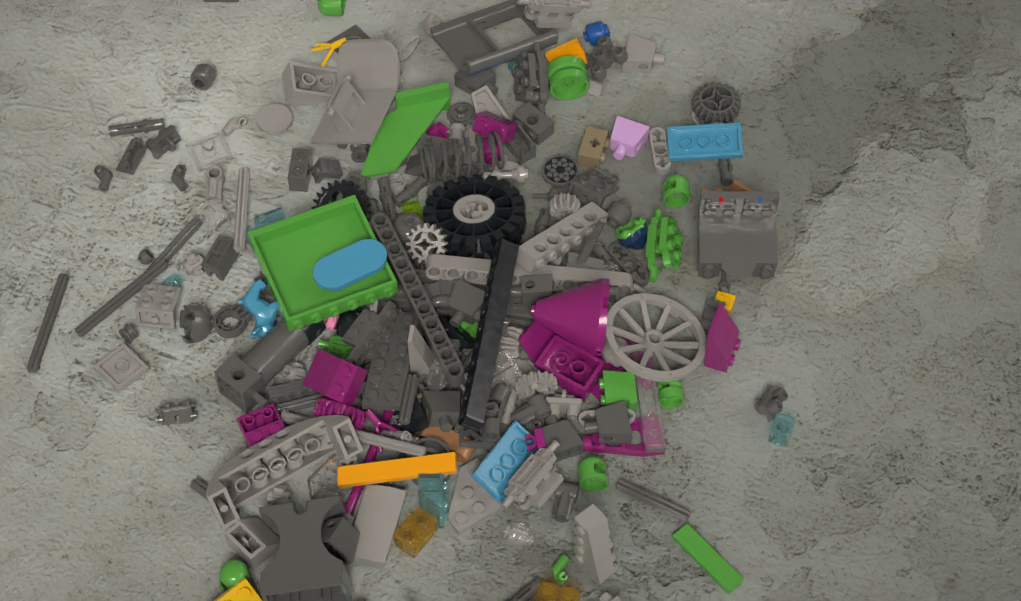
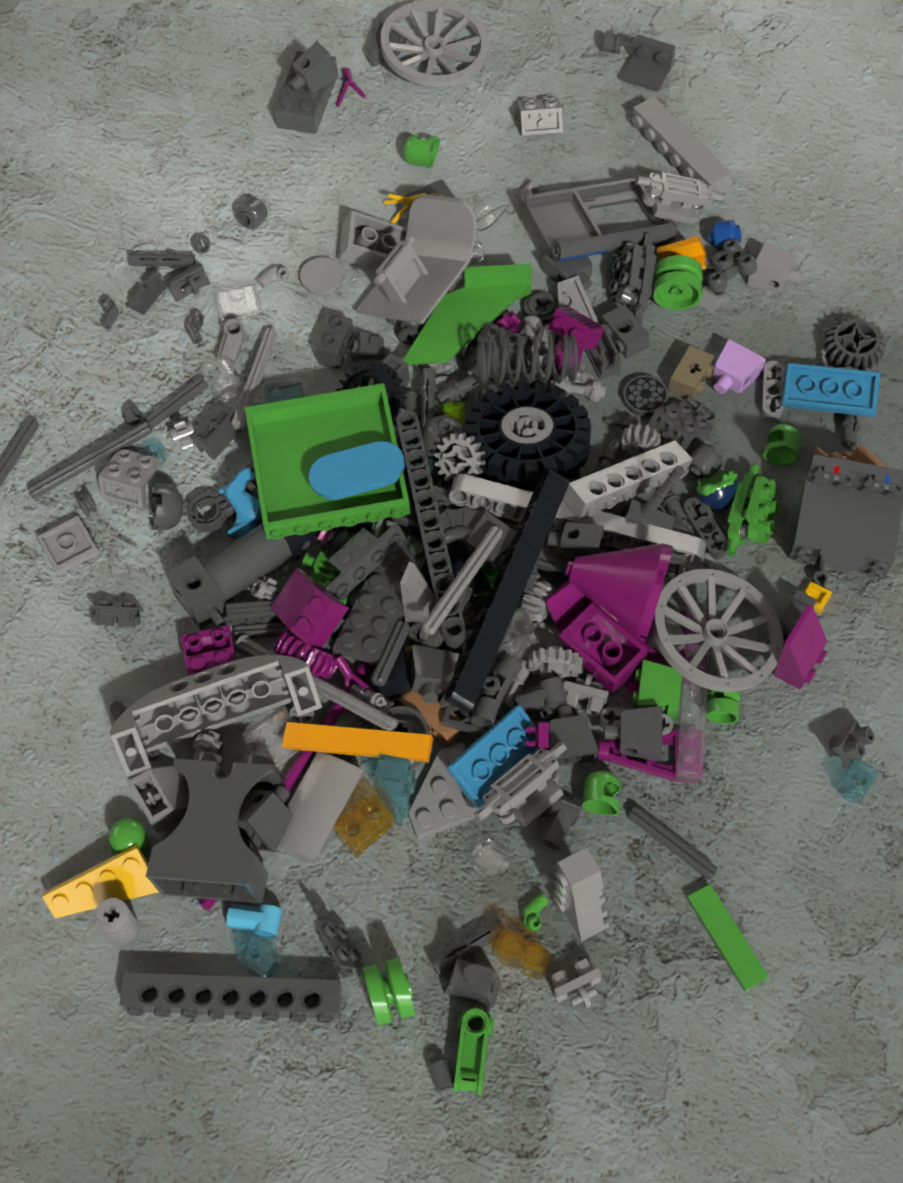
camera: 15 degrees right, 5 degrees up
none -> dark grey hinge [193,235,211,254]
none -> light grey axle [422,526,503,635]

